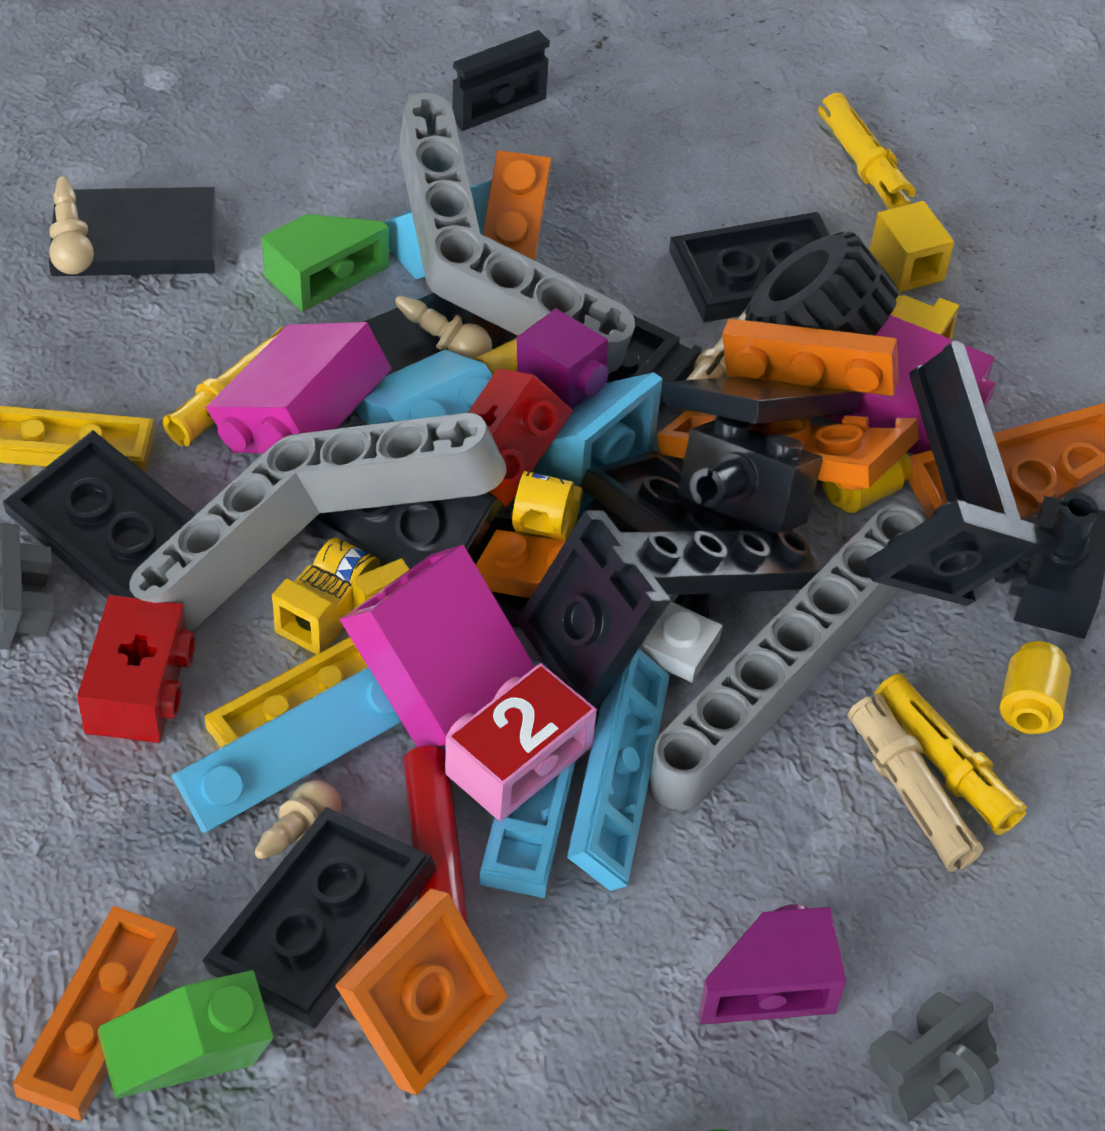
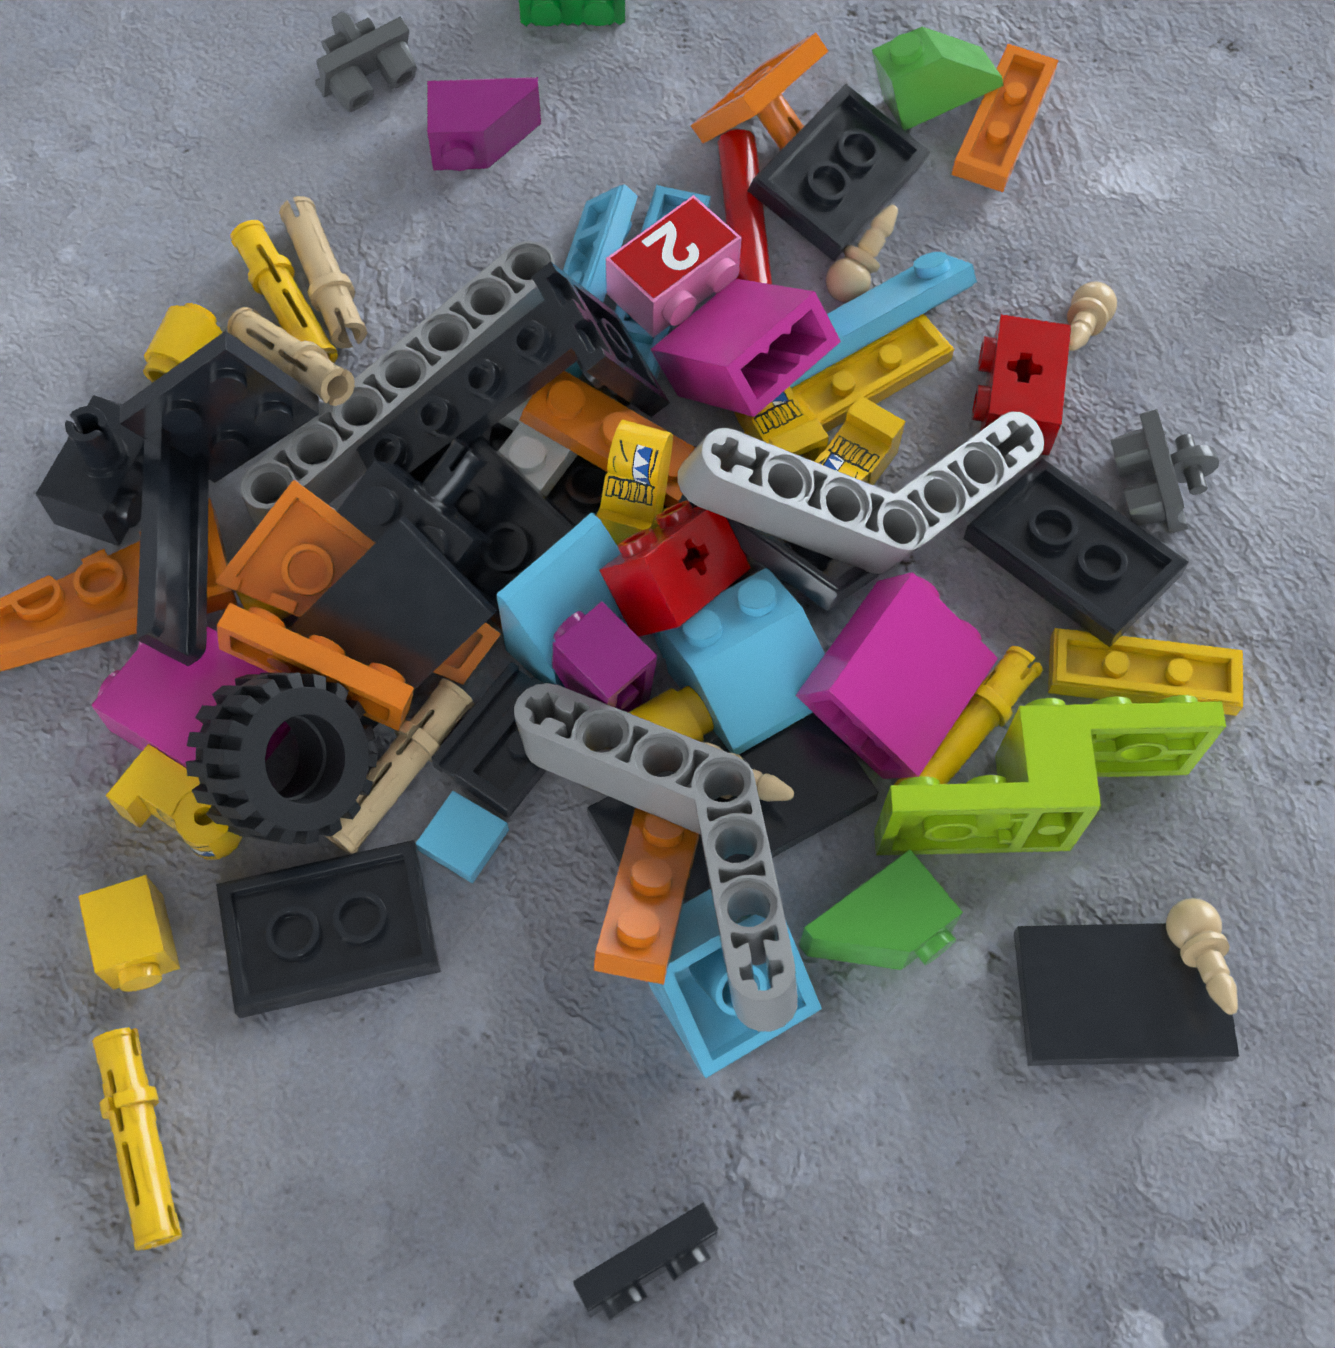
camera: 175 degrees left, 15 degrees up
none -> tan pin [227,307,355,406]
none -> medium azure tile [415,791,509,884]
none -> lime bracket [874,695,1226,855]
none -> tan bar [1067,281,1117,351]

